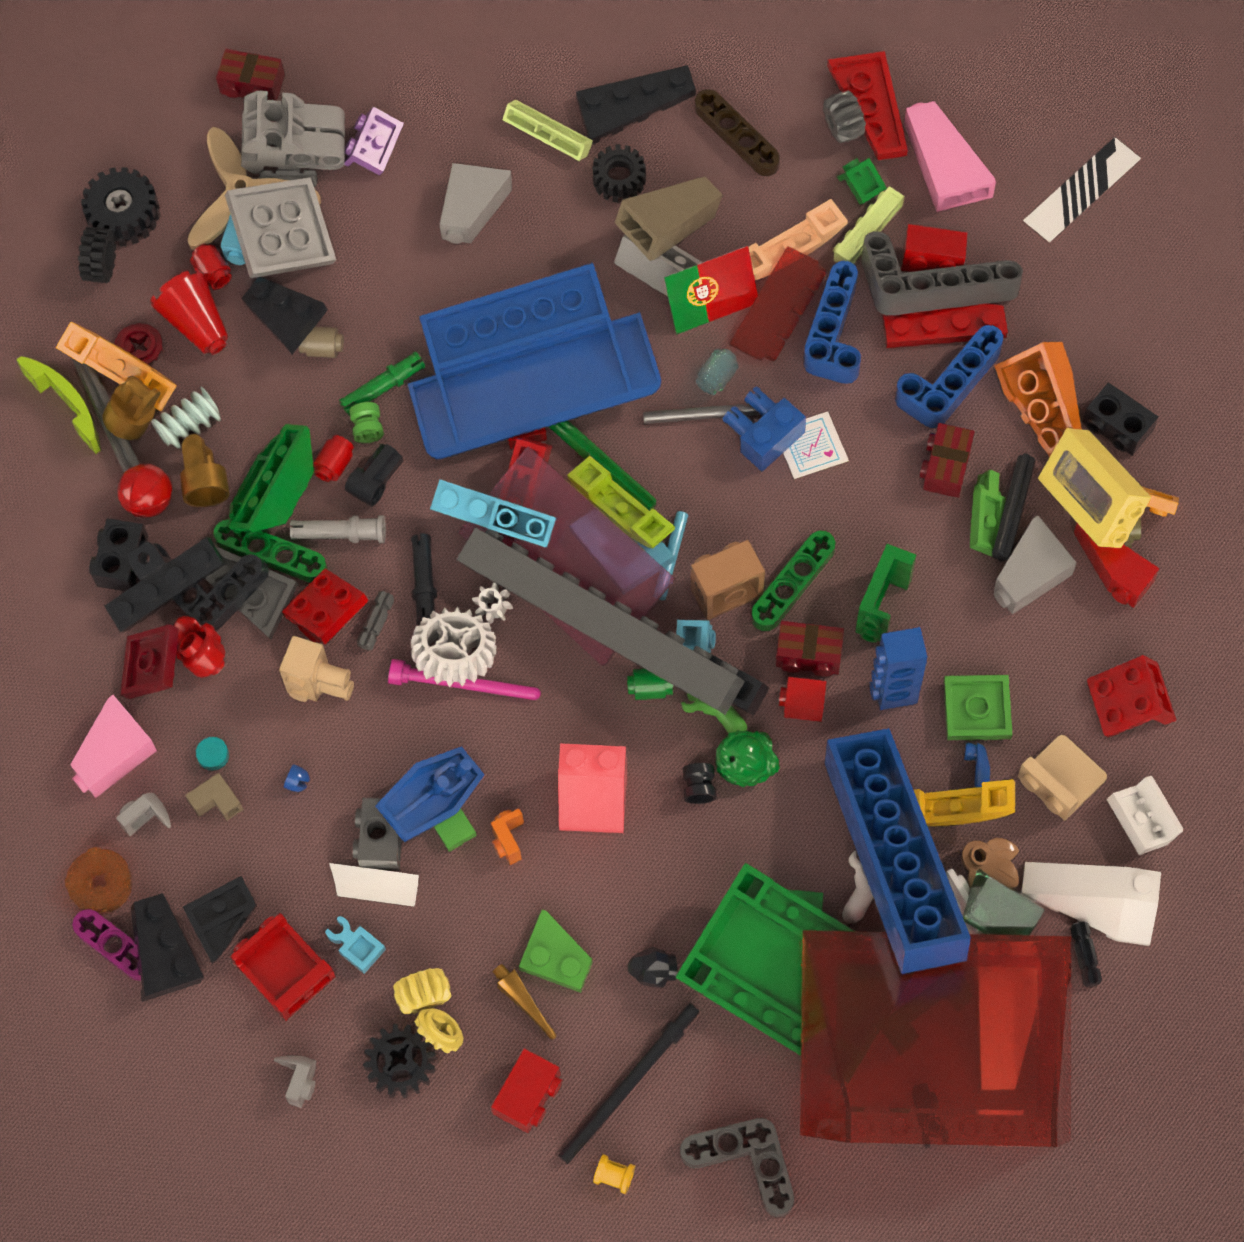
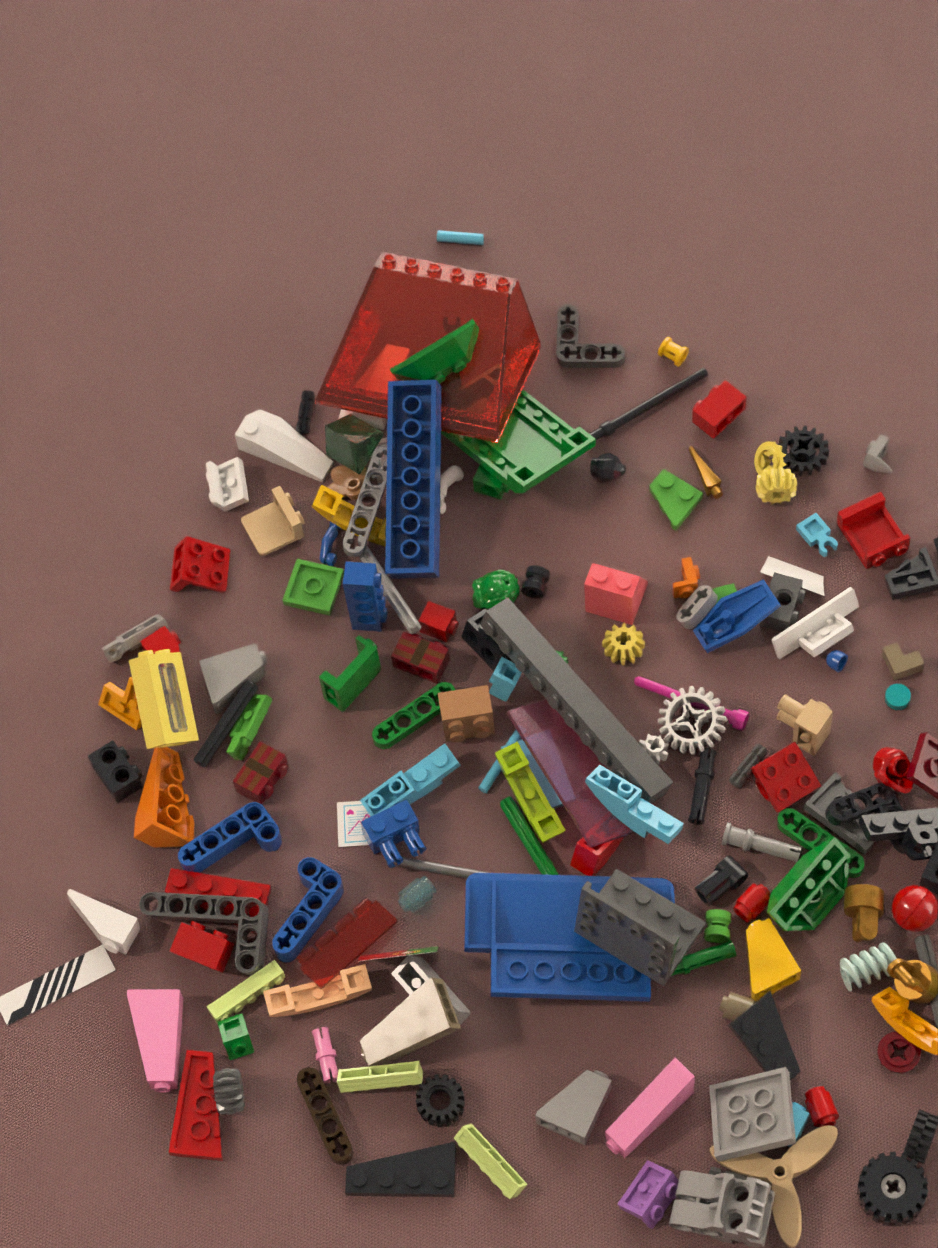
camera: 160 degrees left, 5 degrees down
red cone [150,268,229,355] -> none
none -> white slope [67,889,141,955]
none -> light grey hinge [101,614,169,663]
none -> bright pink pin [312,1027,338,1083]
none -> yellowish green piece [337,1061,423,1093]
none -> light grey beam [343,446,387,557]
none -> light grey axle [359,545,421,634]
none -> medium azure slope [360,744,461,816]
none -> green wedge [390,319,480,384]
none -> dark grey bracket [574,869,706,986]
none -> light yellow gear [602,622,645,666]
none -> bright pink slope [605,1058,695,1158]
none -> light grey beam [676,585,718,629]
none -> yellow slope [745,918,801,1002]
none -> white bracket [772,587,859,659]

